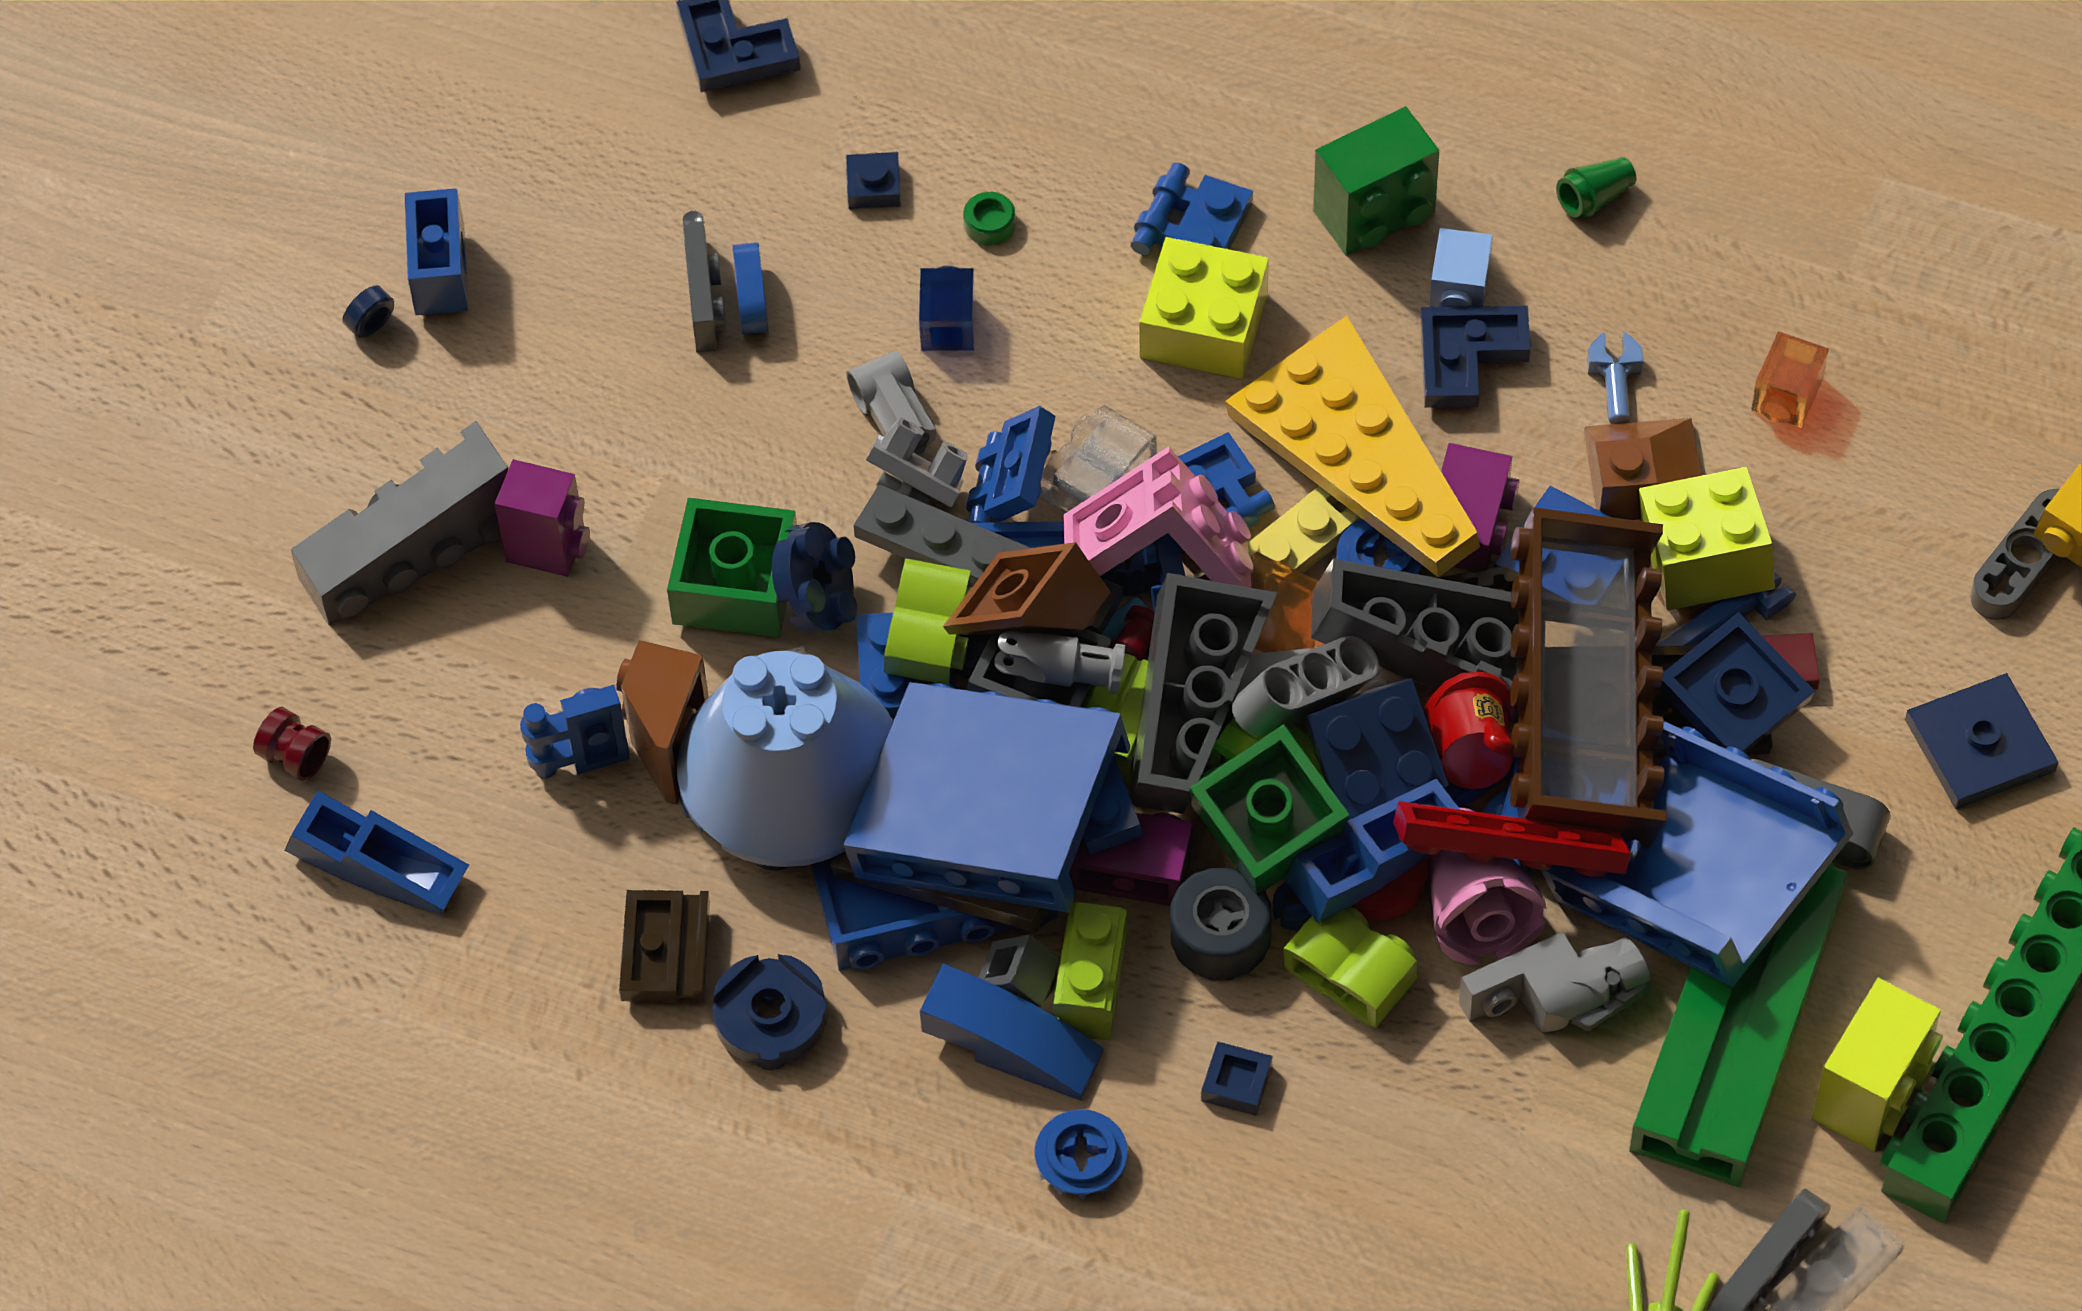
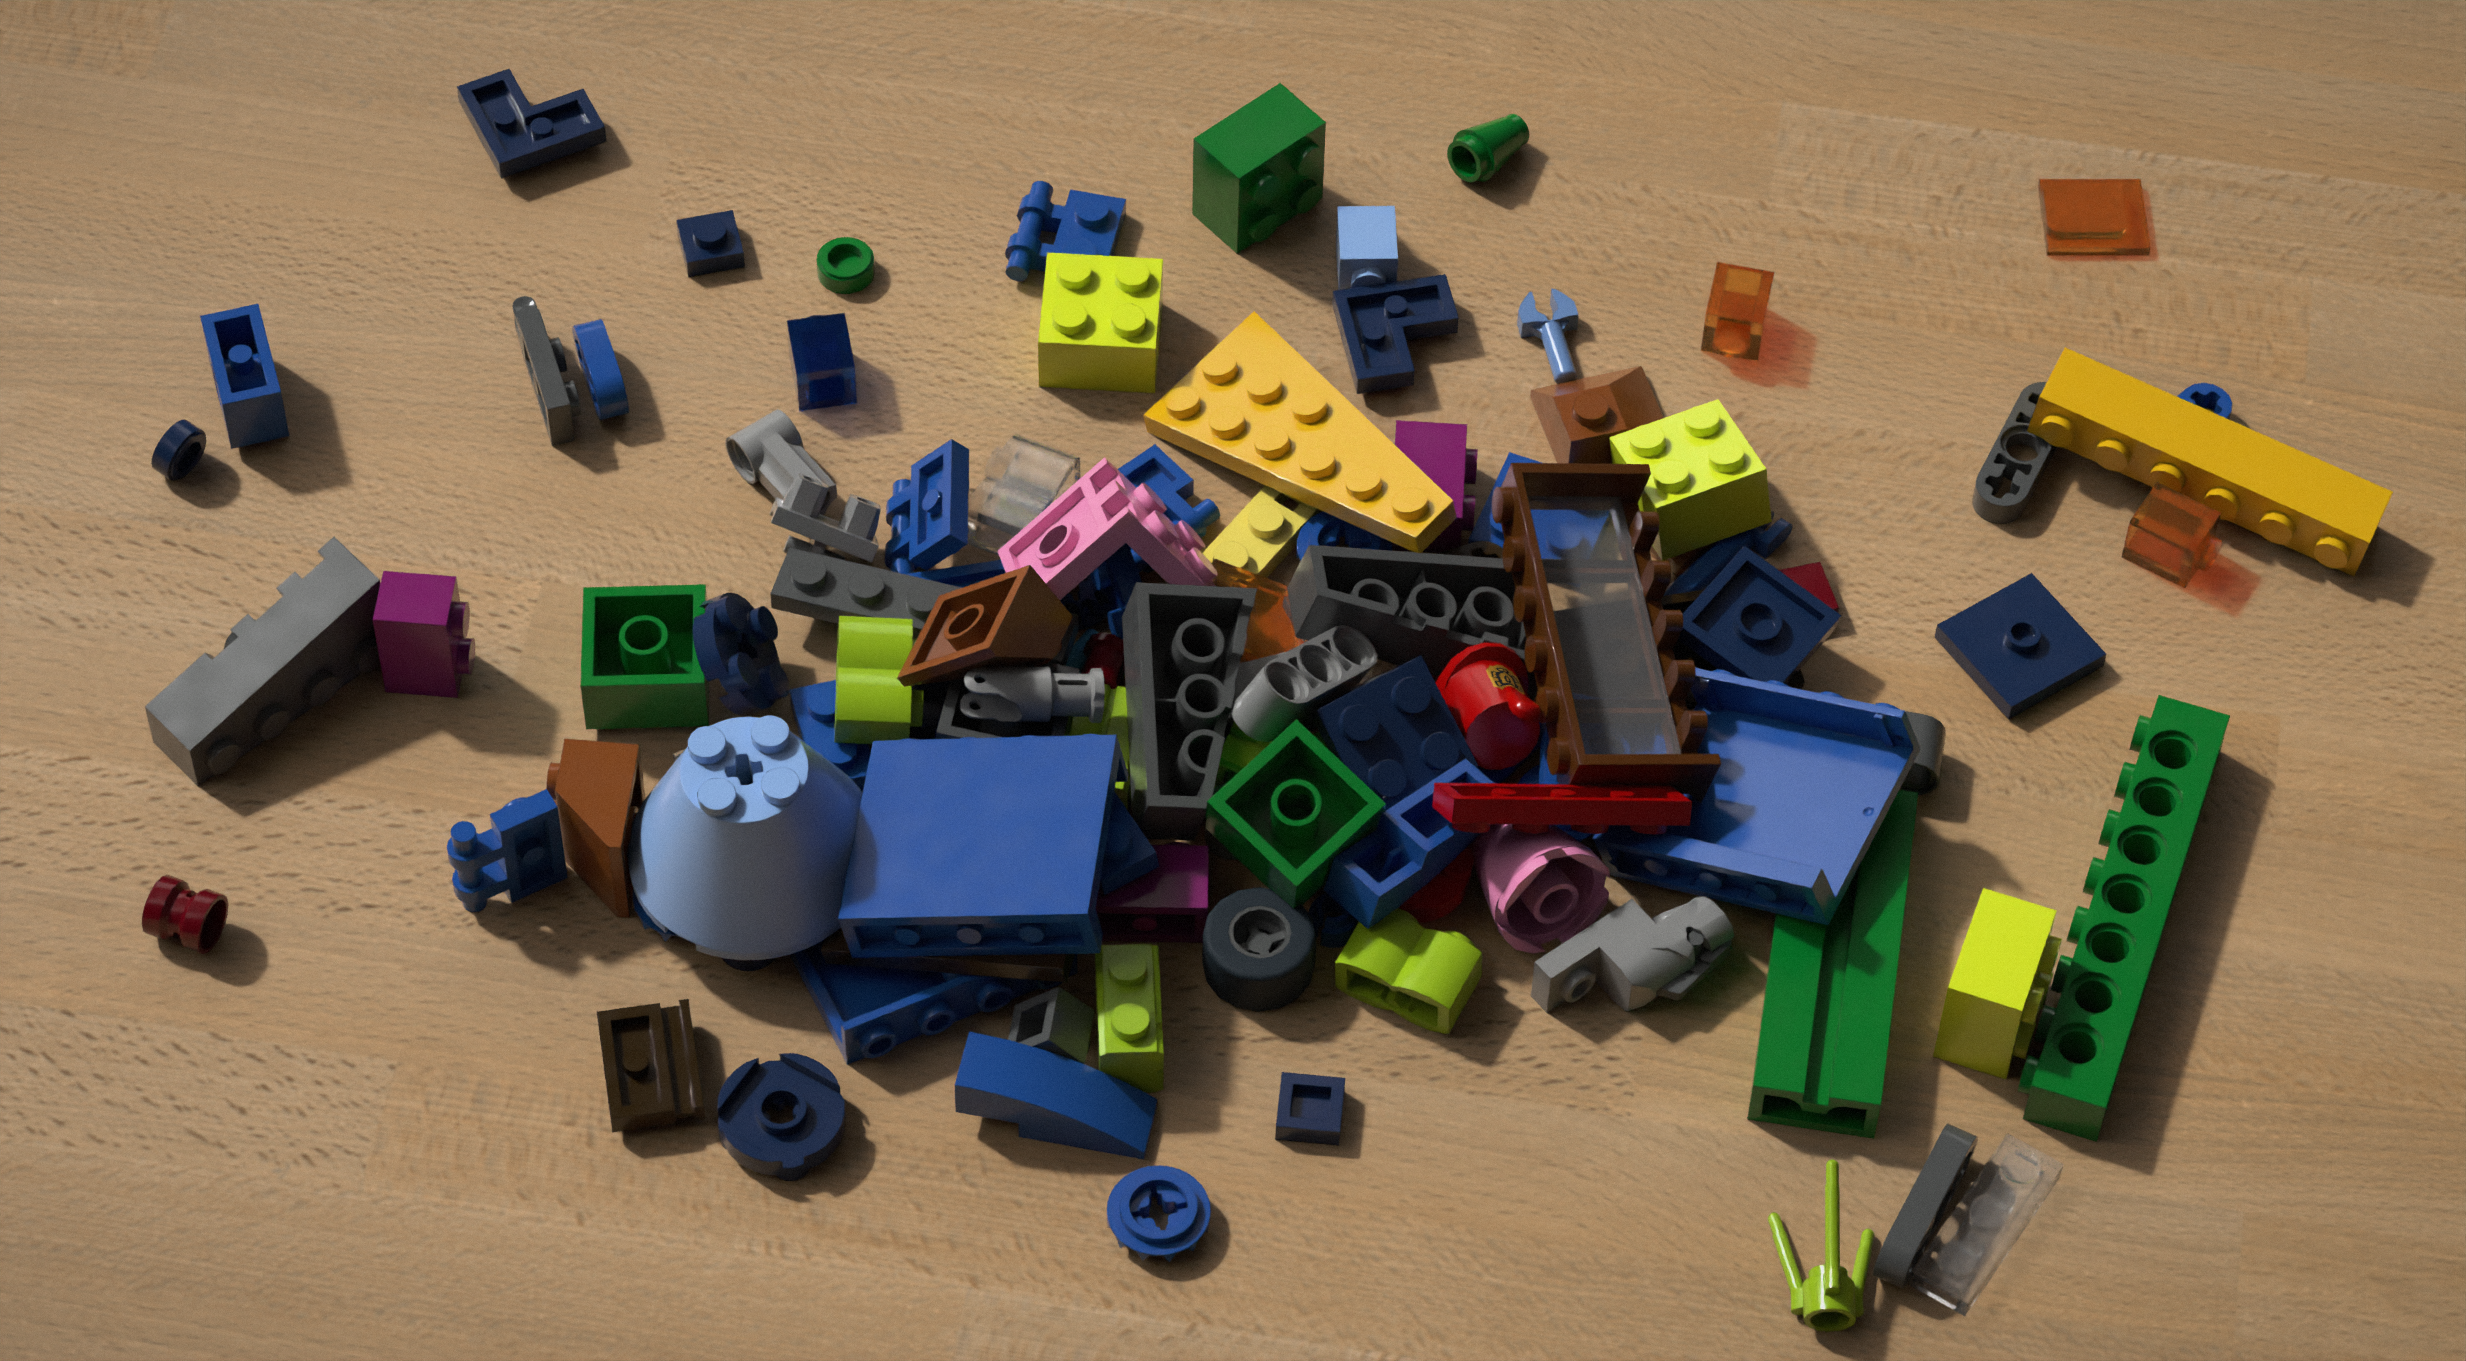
camera: 15 degrees left, 5 degrees down
blue slope [284,790,469,914] -> none

